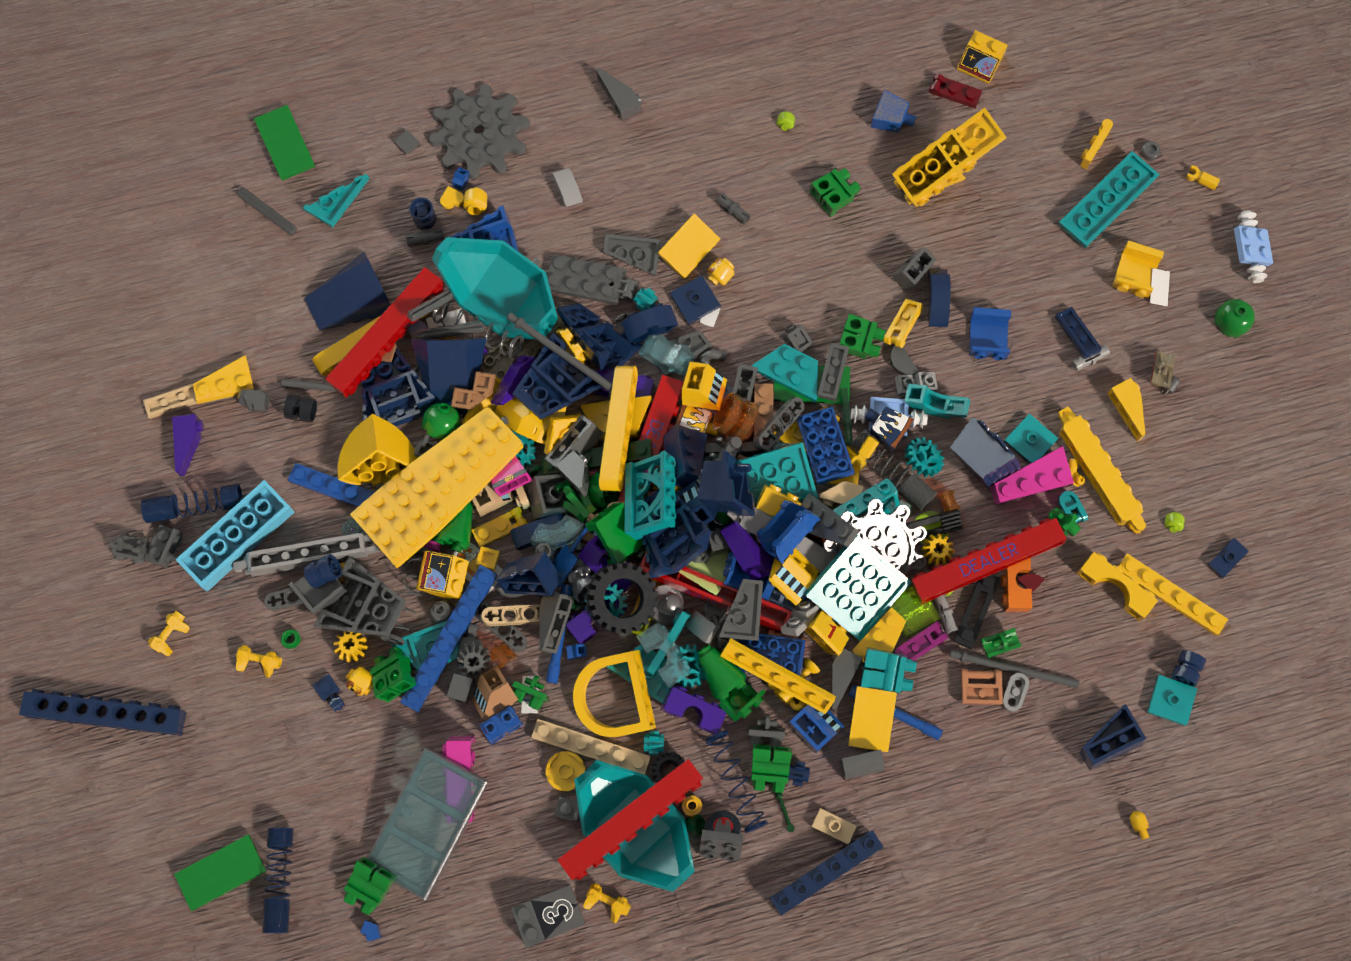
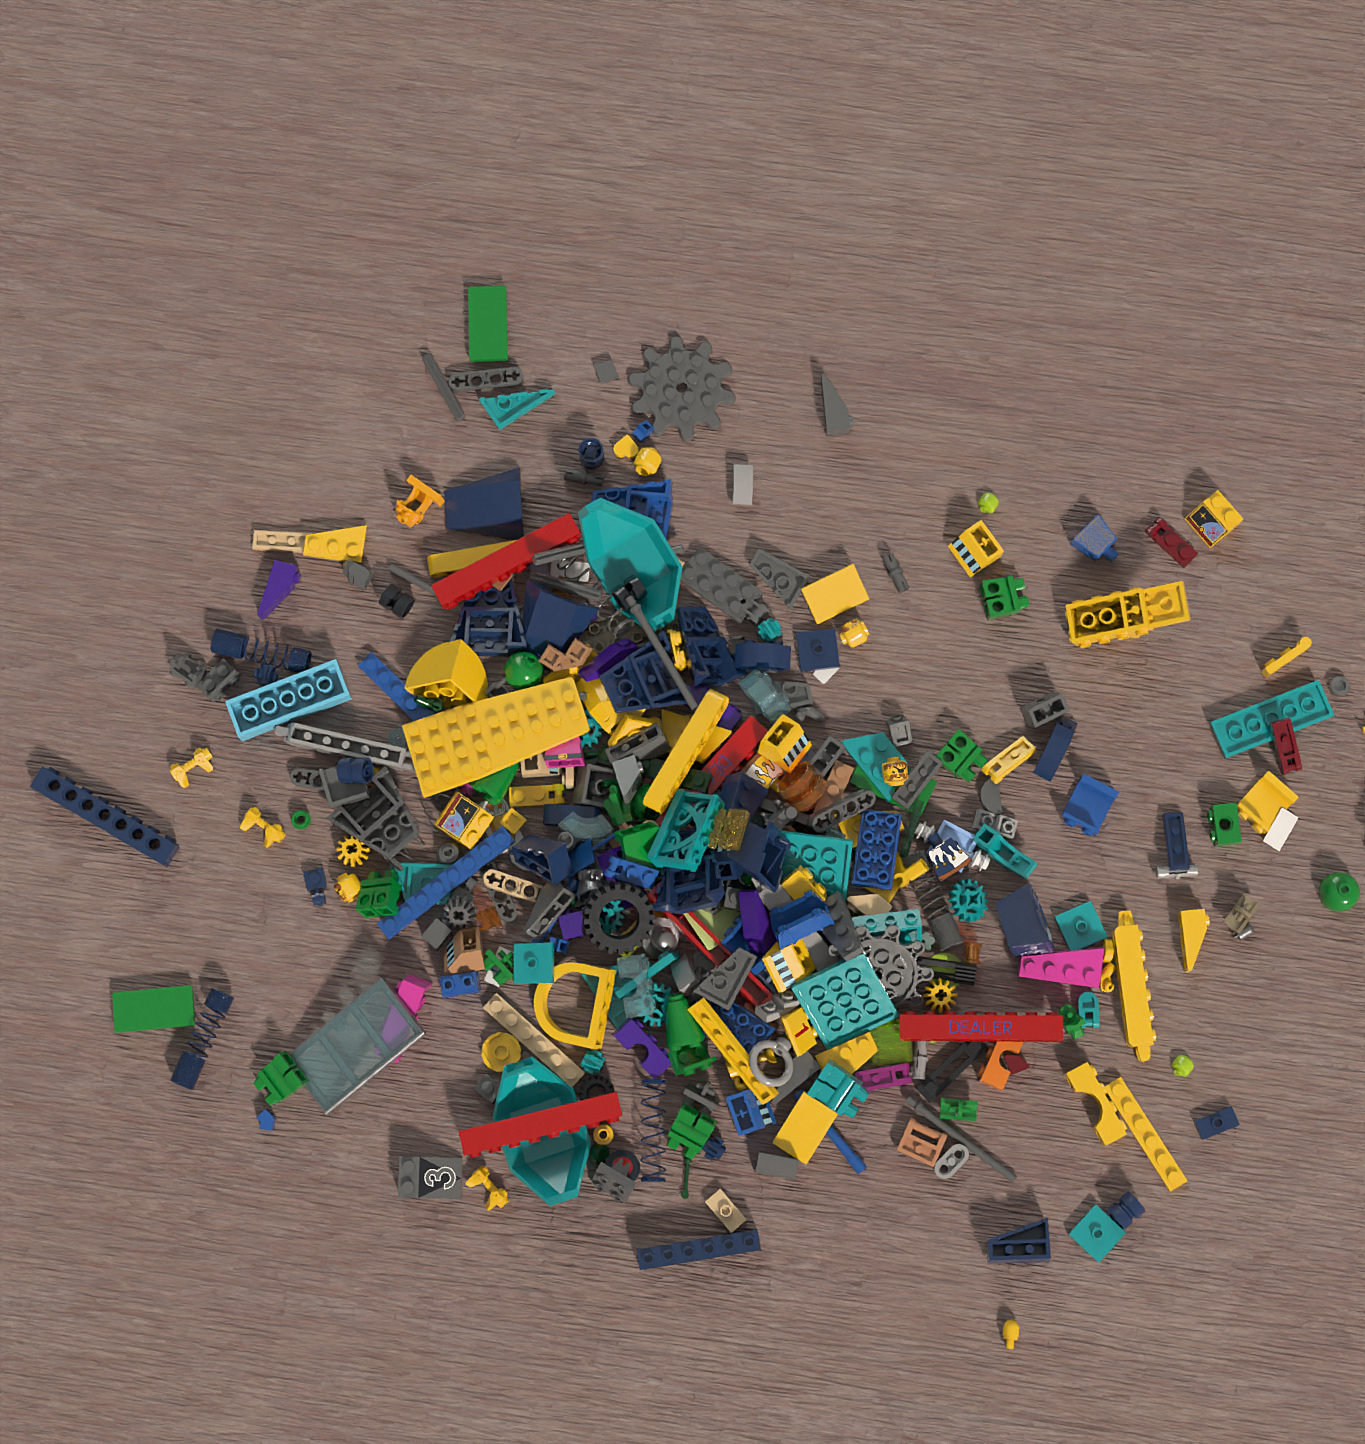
camera: 25 degrees right, 5 degrees up
none -> dark blue gear [253,664,279,686]
none -> light orange tile [395,475,445,528]
none -> dark green arm [414,693,443,712]
none -> dark grey beam [449,367,523,393]
none -> teal plate [514,943,554,984]
none -> blue plate [604,855,659,890]
none -> black wheel [610,575,647,611]
none -> clear yellow plate [708,809,750,850]
none -> light grey piece [749,1037,793,1087]
none -> head [881,757,908,786]
none -> yellow slope [948,520,1004,578]
none -> yellow tile [1102,939,1114,963]
none -> green brick [1207,803,1242,847]
none -> dark red plate [1270,717,1302,775]

